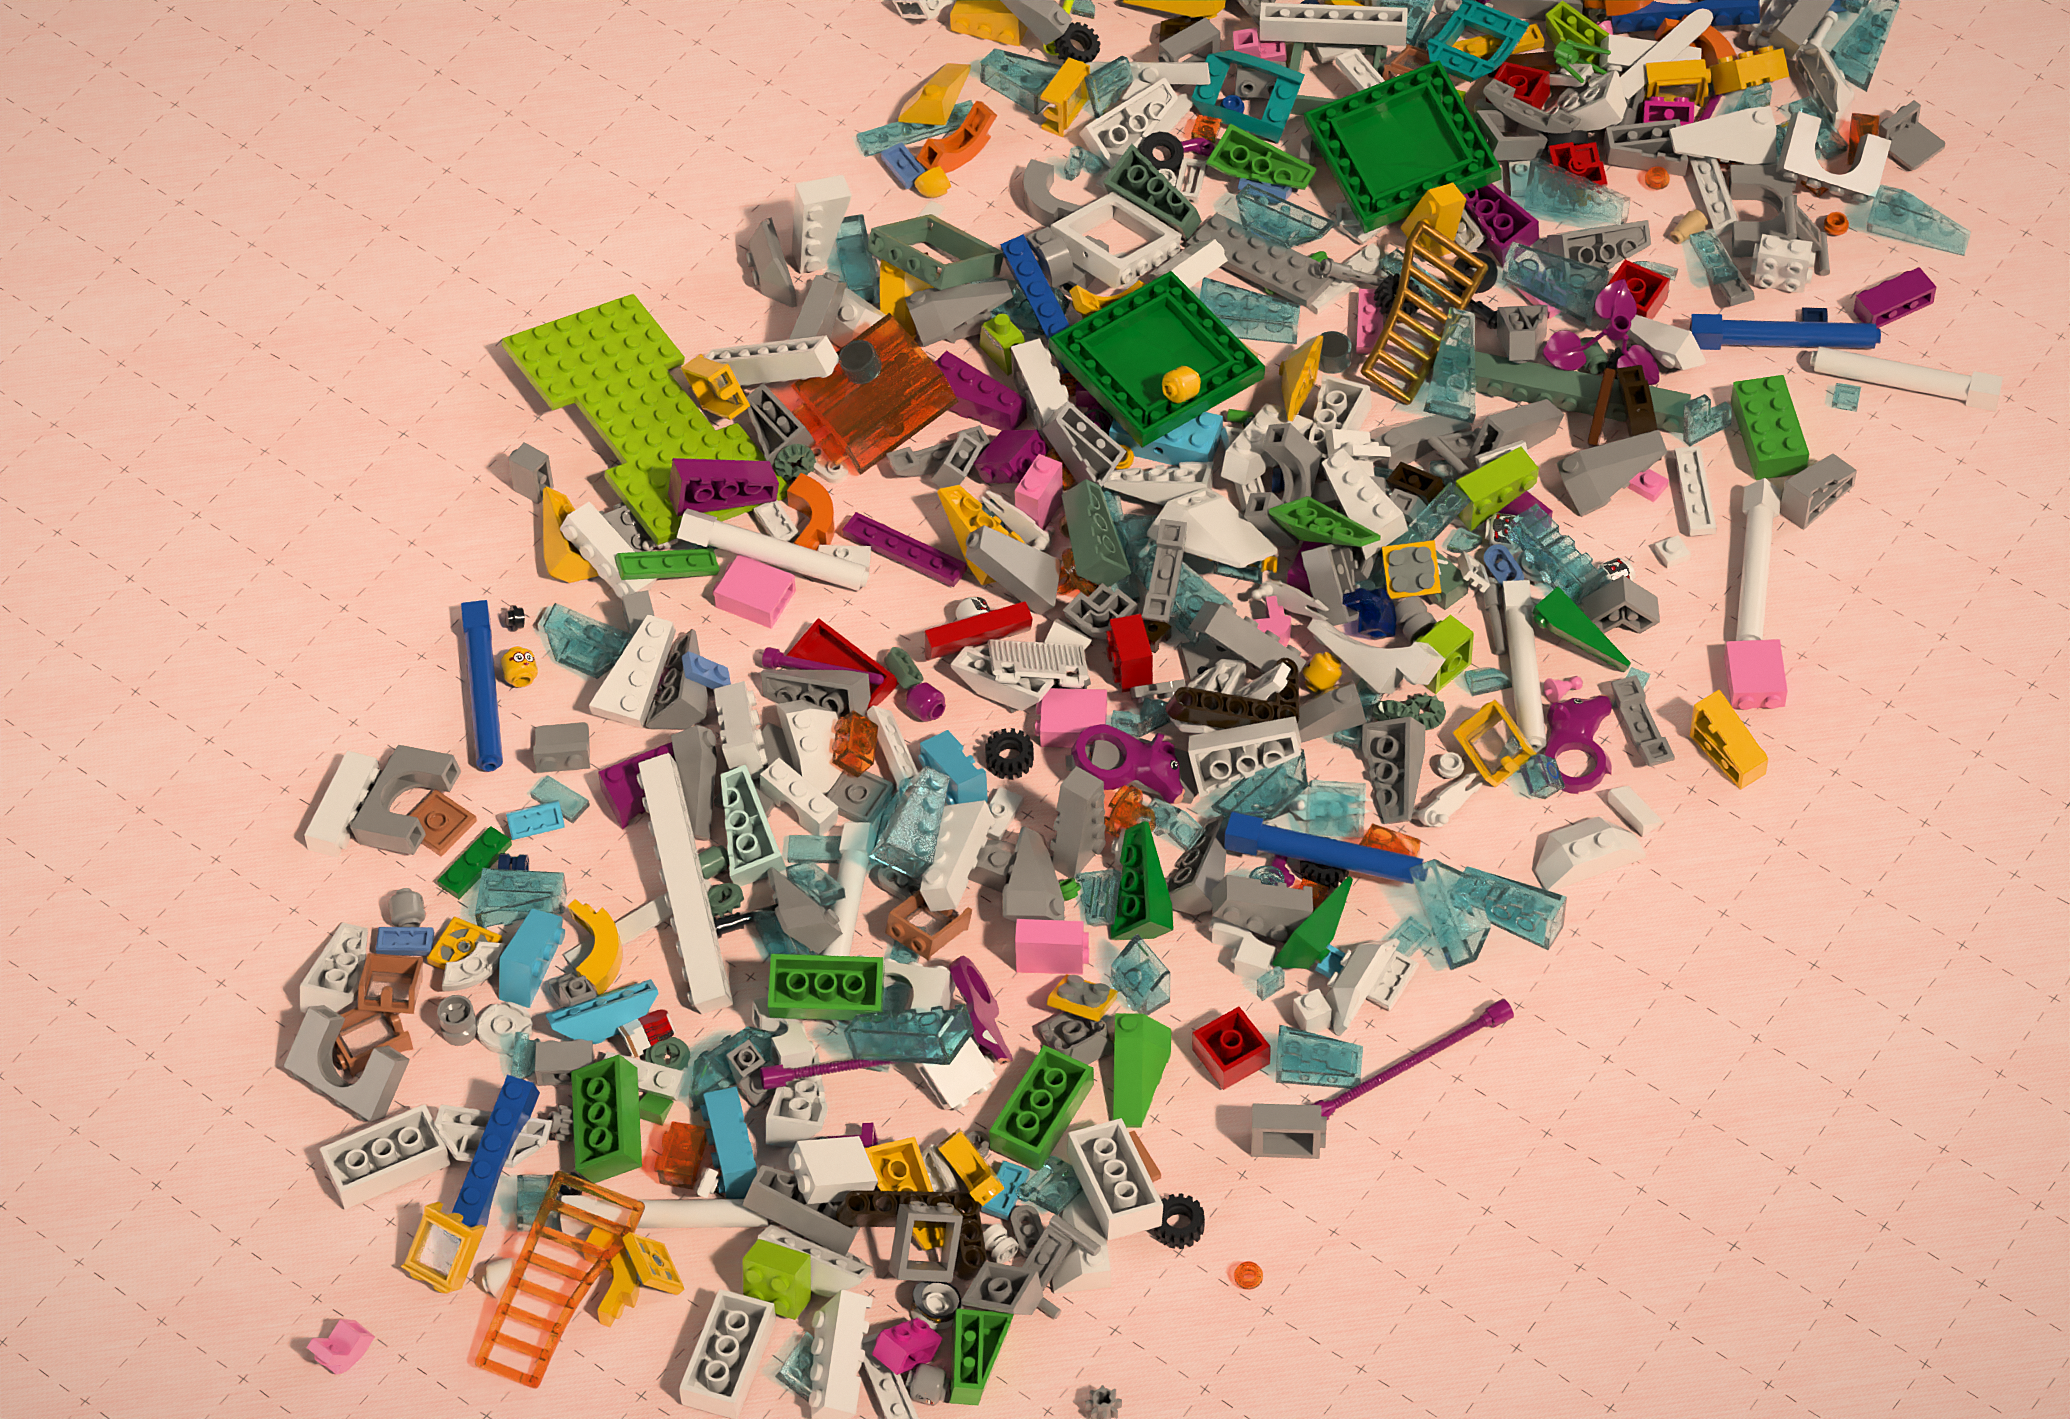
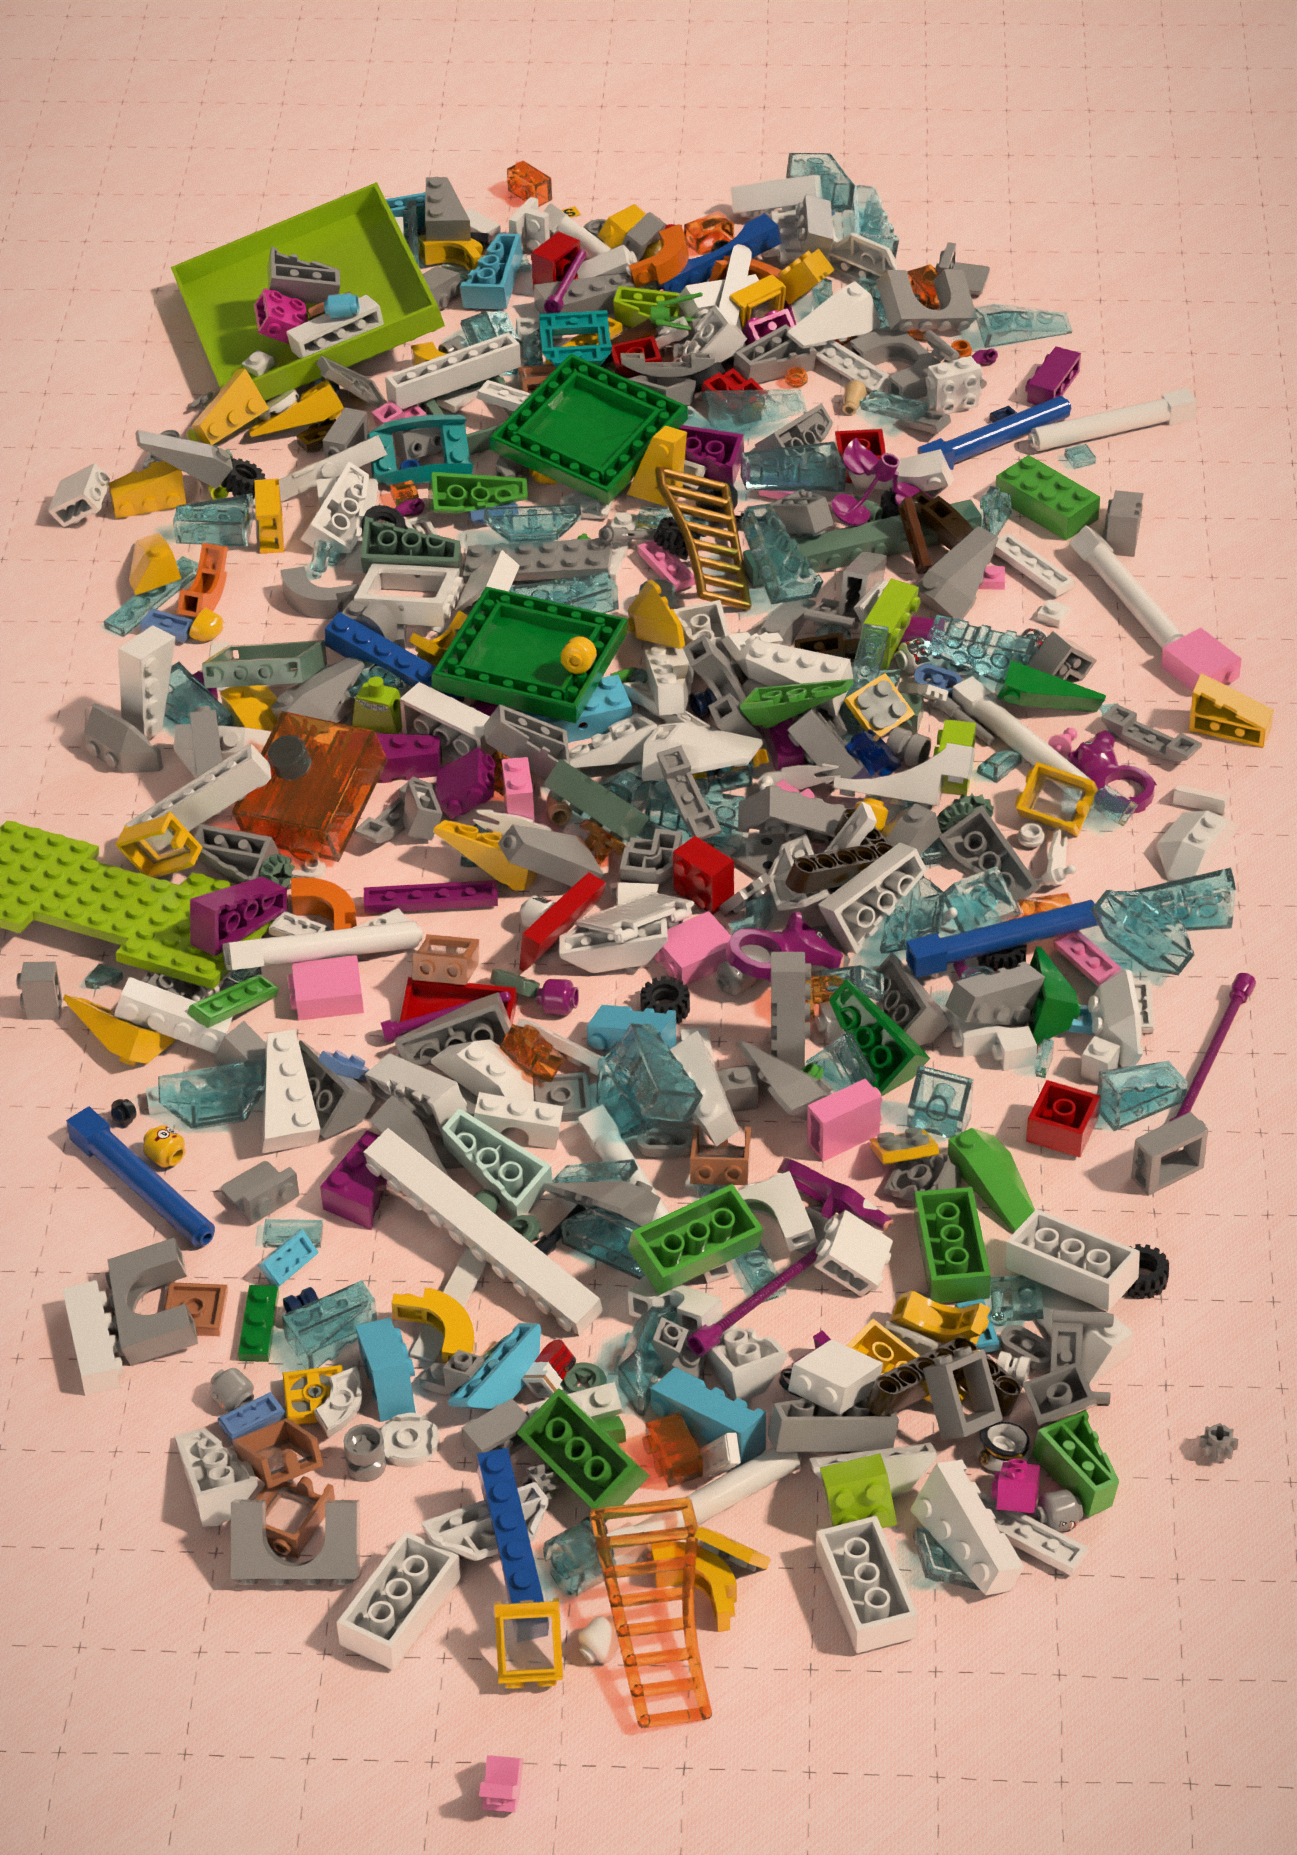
camera: 35 degrees left, 10 degrees down
clear light blue brick [510,1032,541,1080] -> none
clear light blue tile [787,835,842,864] -> none
clear light blue wedge [844,1003,975,1065] -> none
clear light blue wing [1084,55,1133,119] -> none
clear orange plate [1234,1261,1263,1290] -> none
none -> clear light blue tile [85,963,123,989]
none -> nougat window [412,934,480,985]
none -> magenta arm [972,348,998,365]
none -> bright pink plate [1052,931,1121,987]

